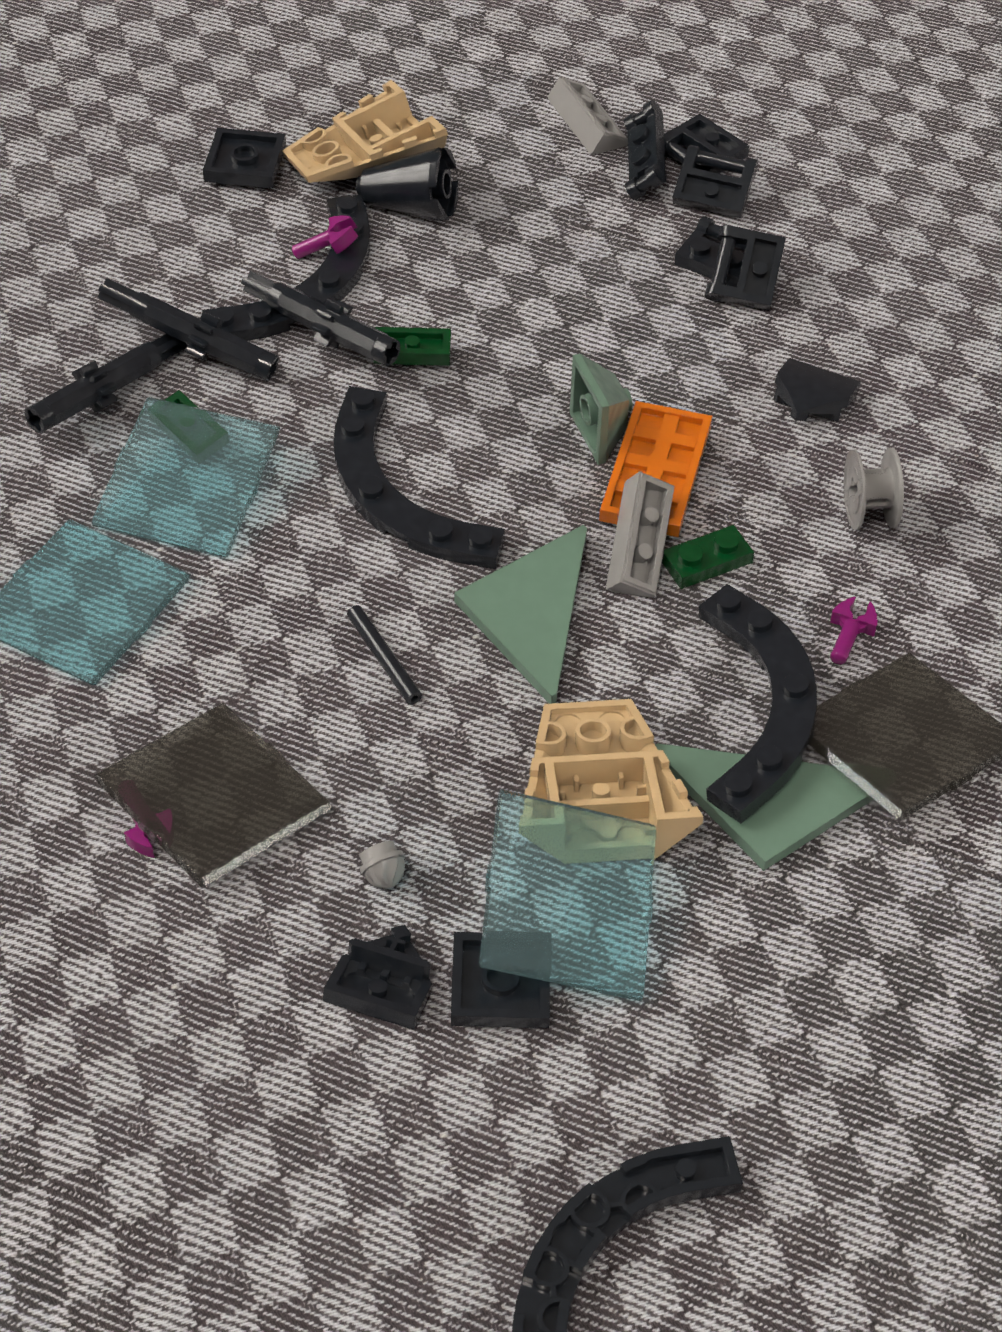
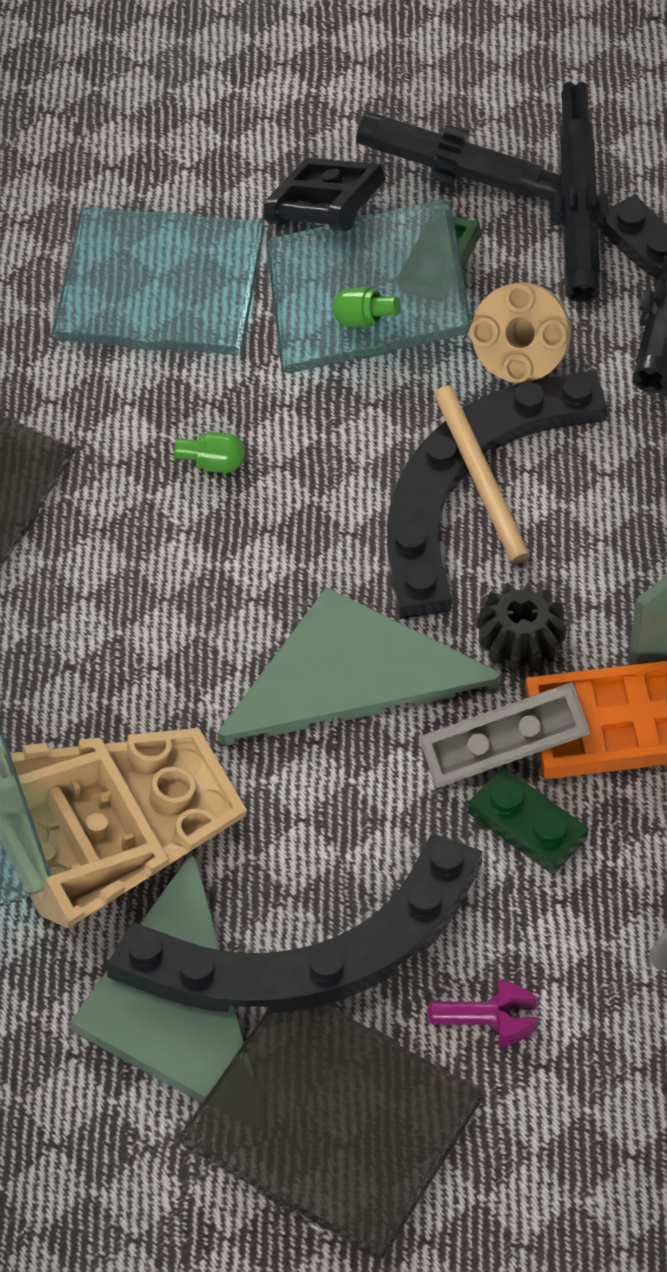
camera: 70 degrees right, 5 degrees up
black piece [347,605,422,705] -> none
none -> bright green cylinder [174,431,245,473]
none -> black plate [263,158,386,231]
none -> bright green cylinder [332,287,401,327]
none -> tan bar [434,385,530,565]
none -> tan plate [469,282,571,383]
none -> pearl dark grey gear [477,581,567,672]

